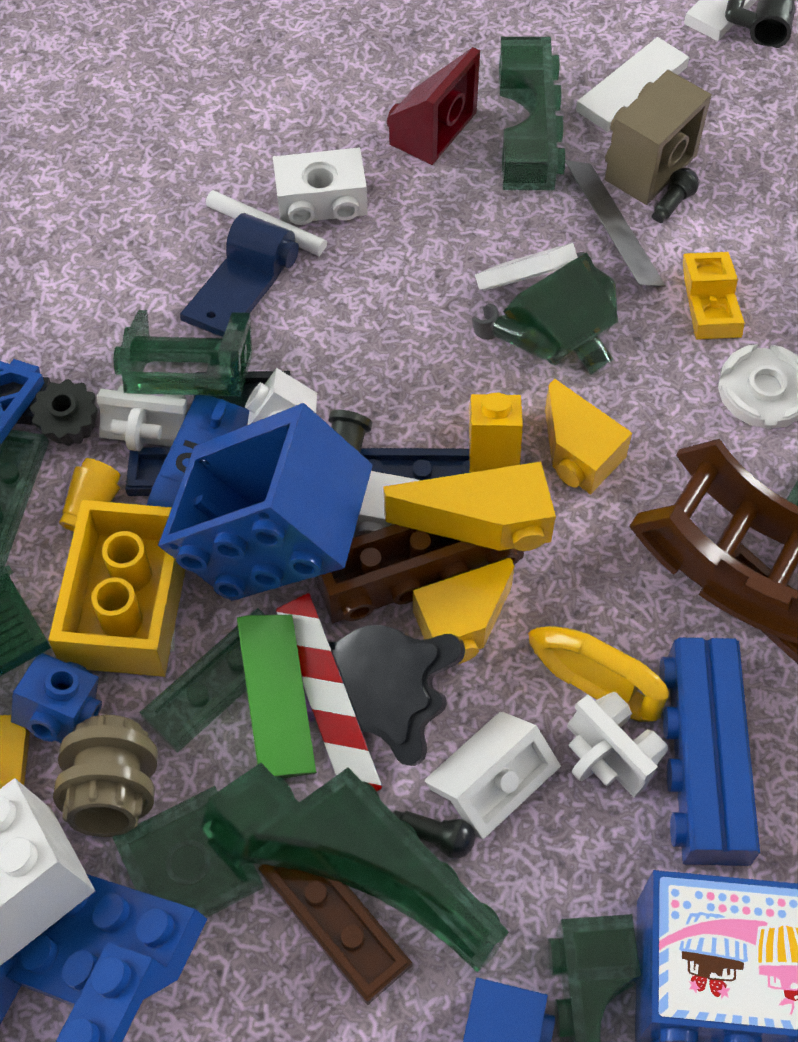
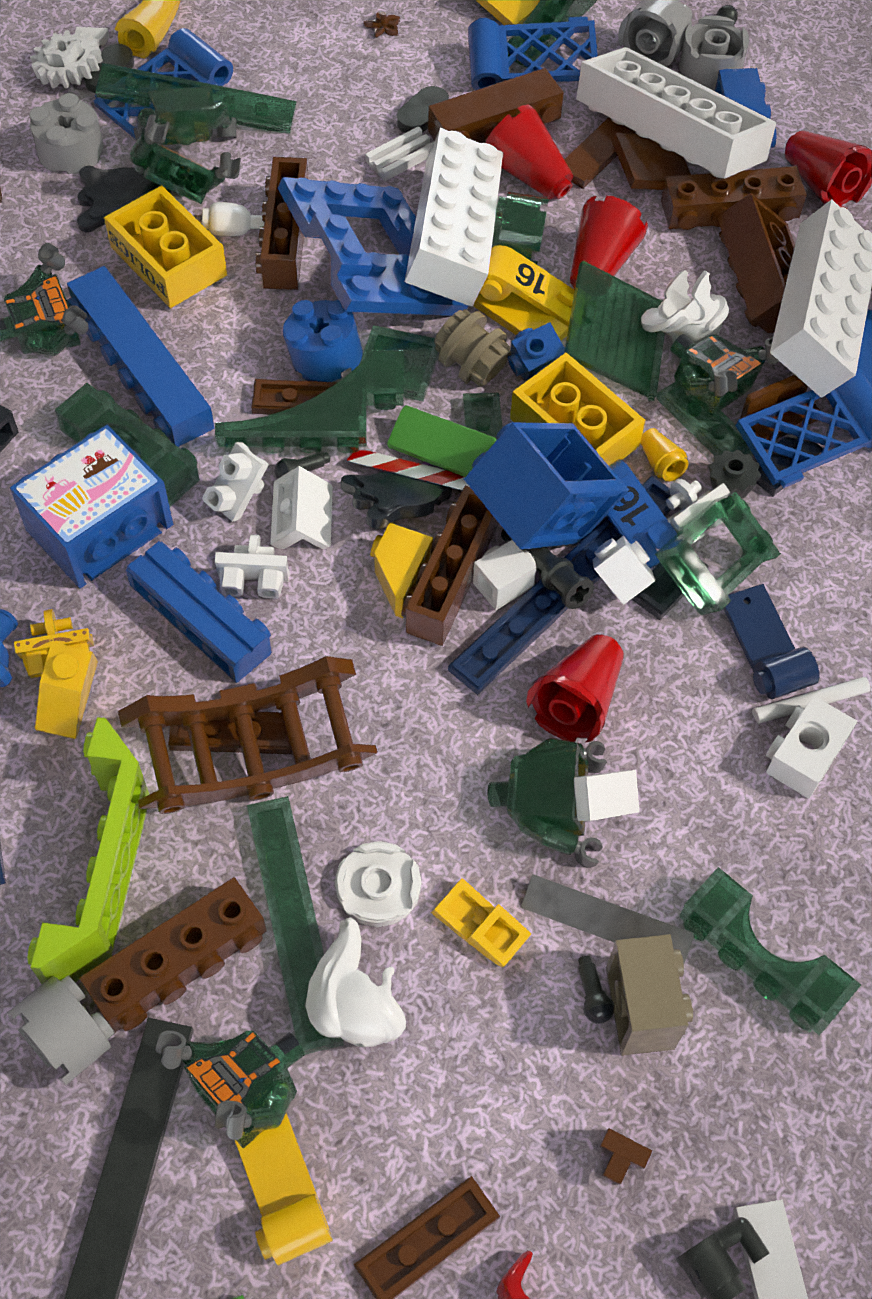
camera: 130 degrees right, 0 degrees up
yellow slope [383,461,556,551] -> none
dark red slope [387,47,480,165] -> none
yellow slope [469,393,523,472] -> none
yellow piece [528,626,669,722] -> none
yellow slope [545,379,632,495] -> none
white tile [576,37,689,132] -> none
none -> white hips [202,442,269,522]
none -> blue brick [283,299,363,382]
none -> red cone [526,634,624,743]
none -> reddish brown tile [600,1128,653,1185]

